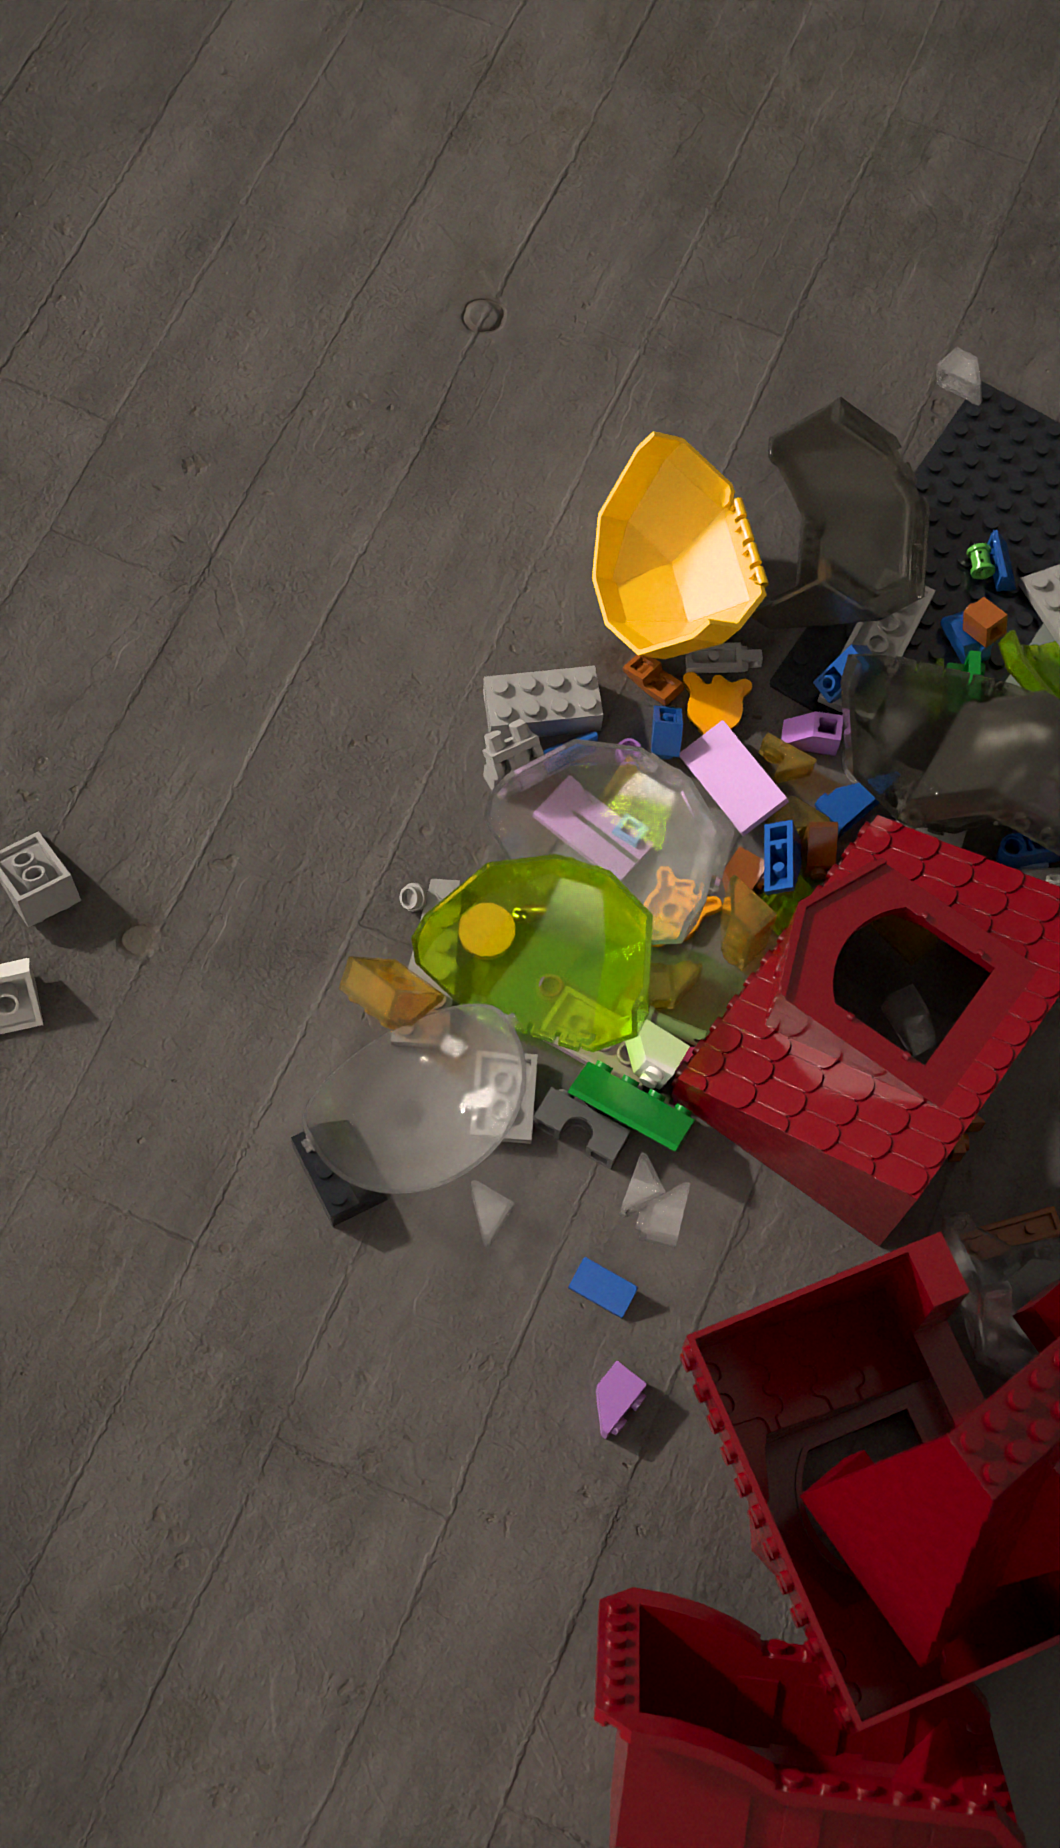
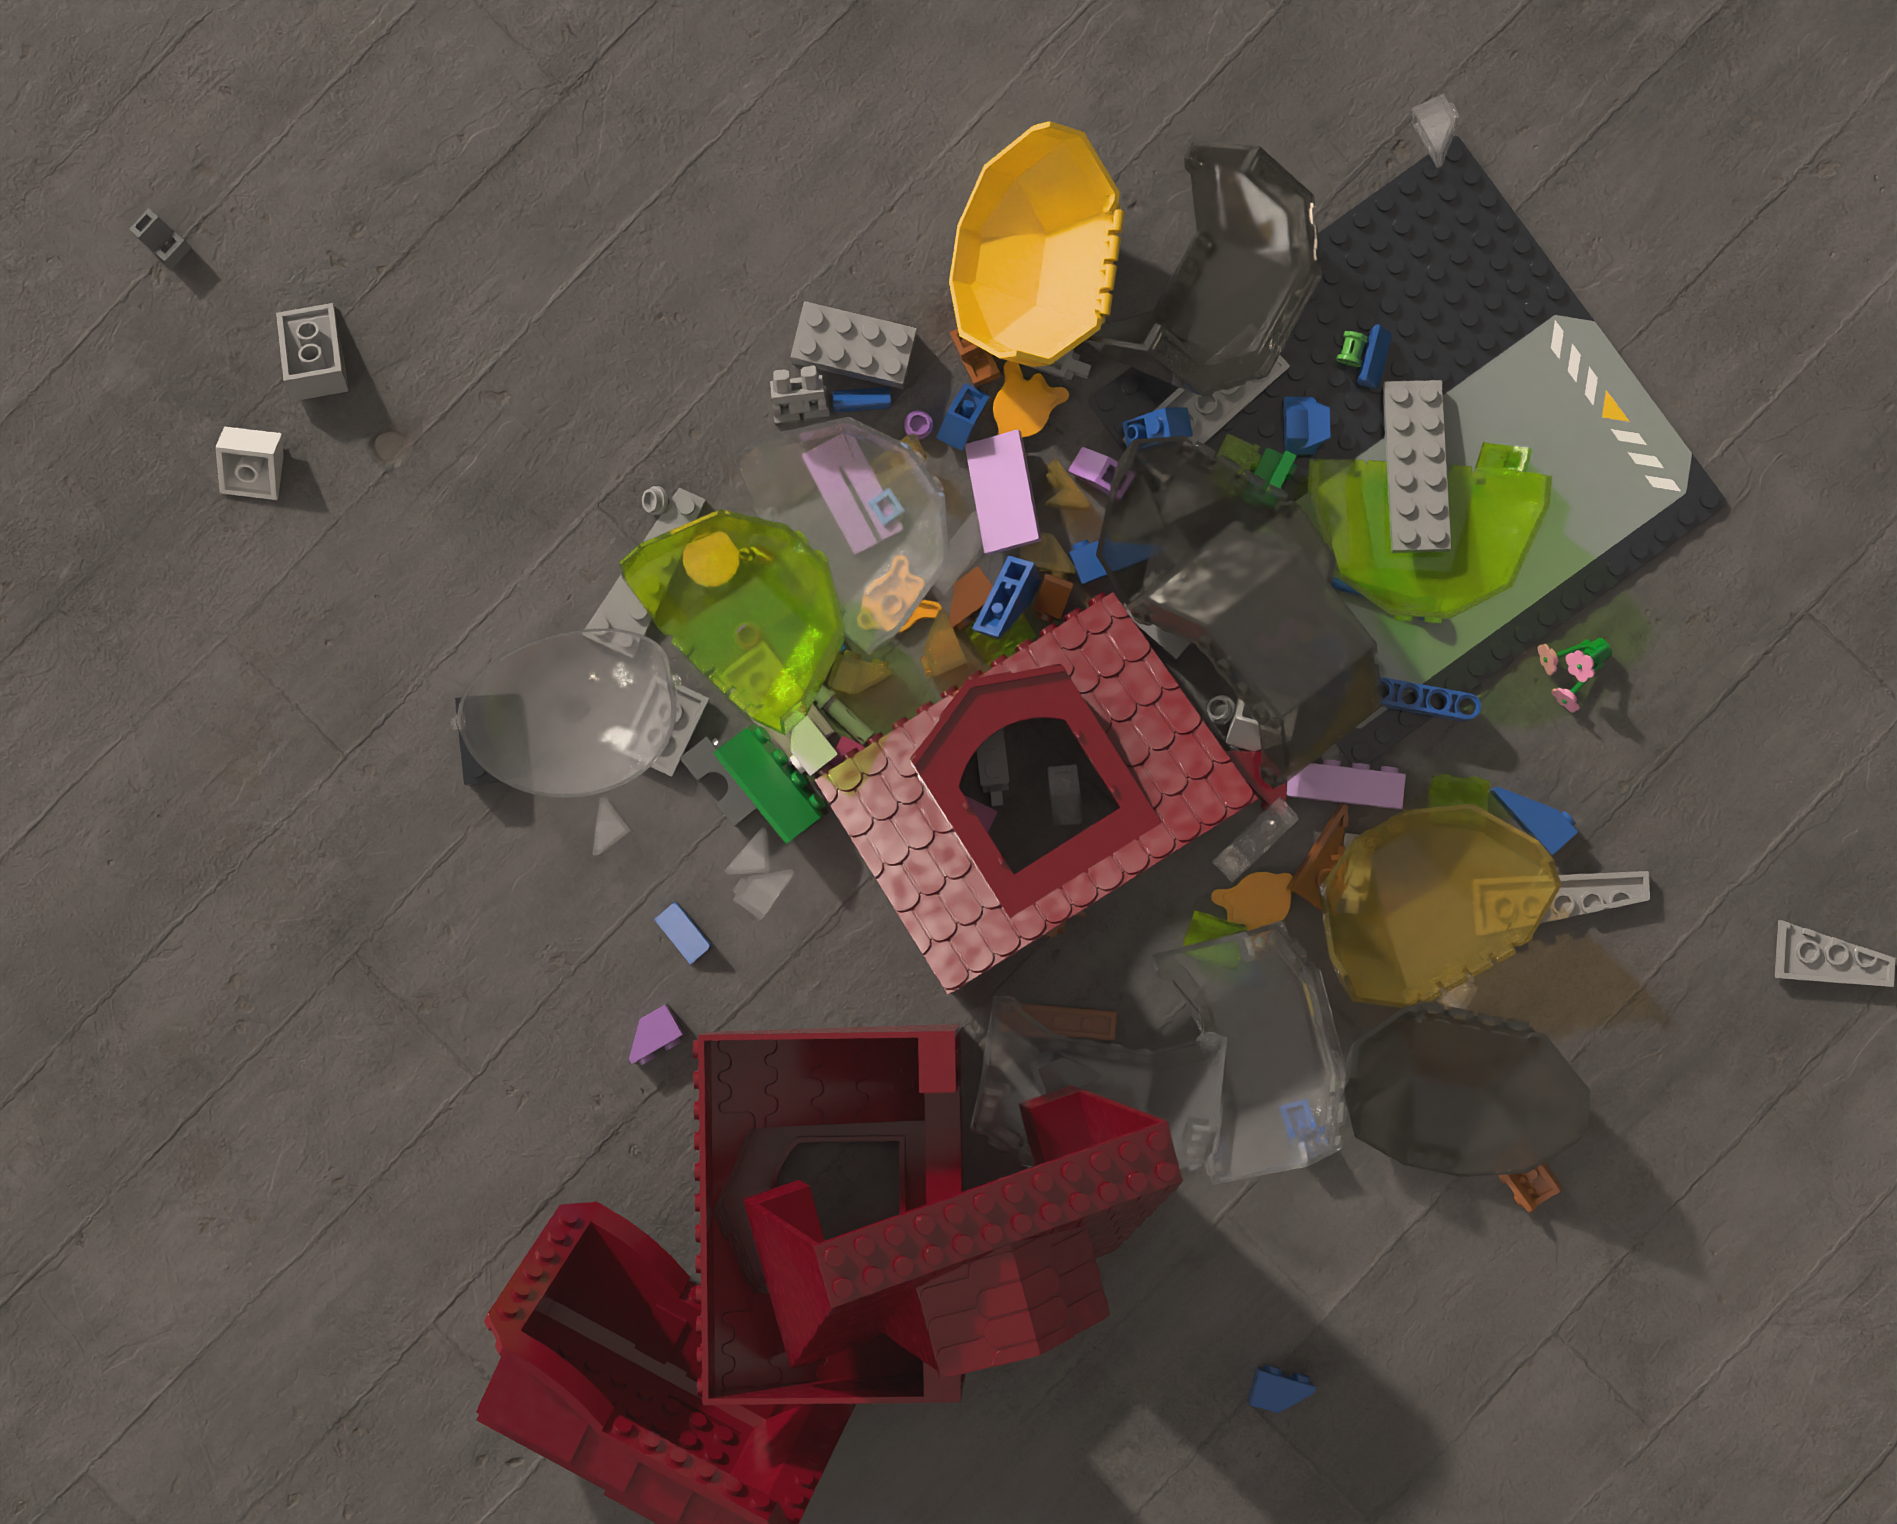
camera: 25 degrees right, 20 degrees up
clear yellow slope [339,956,445,1029] -> none
dark orange brick [963,597,1008,648] -> none

